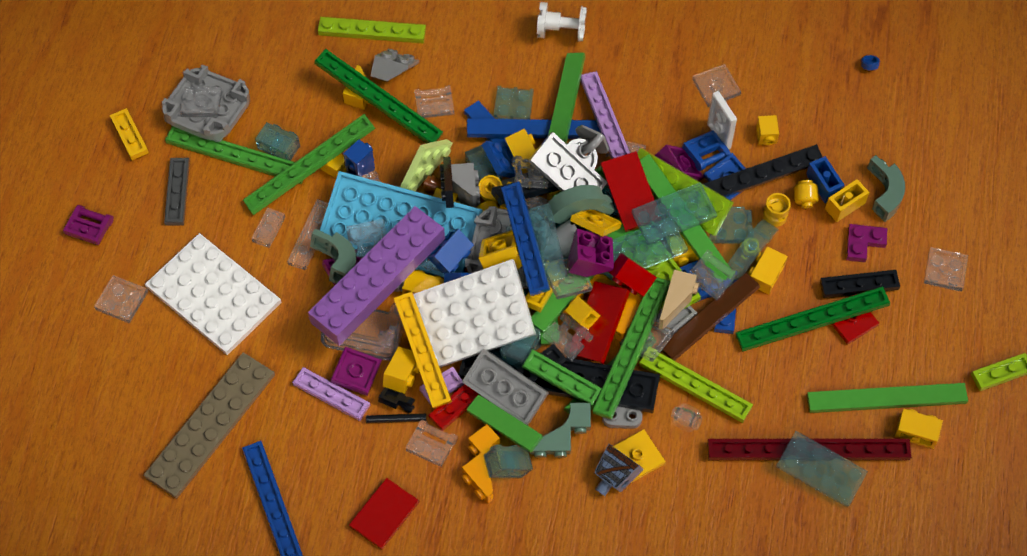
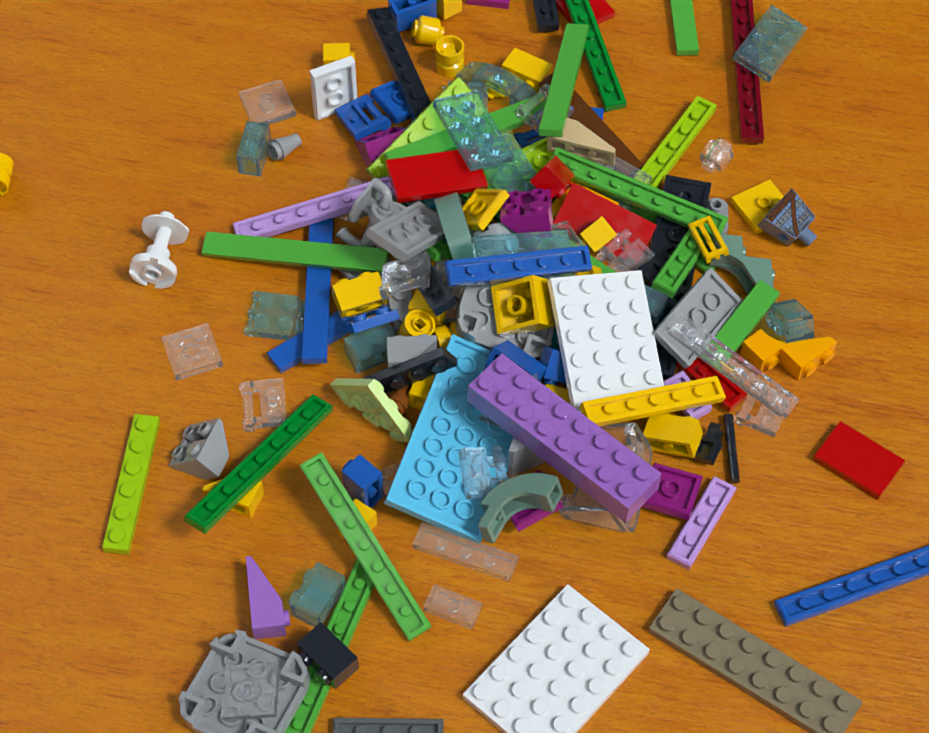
camera: 90 degrees left, 5 degrees down
none -> clear plate [161,323,223,381]
none -> clear light blue brick [236,121,271,177]
none -> medium lavender slope [246,556,290,640]
none -> light grey cone [267,133,302,161]
none -> black brick [297,622,359,690]
none -> bright green tile [539,23,589,137]
none -> clear plate [663,311,800,420]
none -> yellow tile [688,215,729,263]

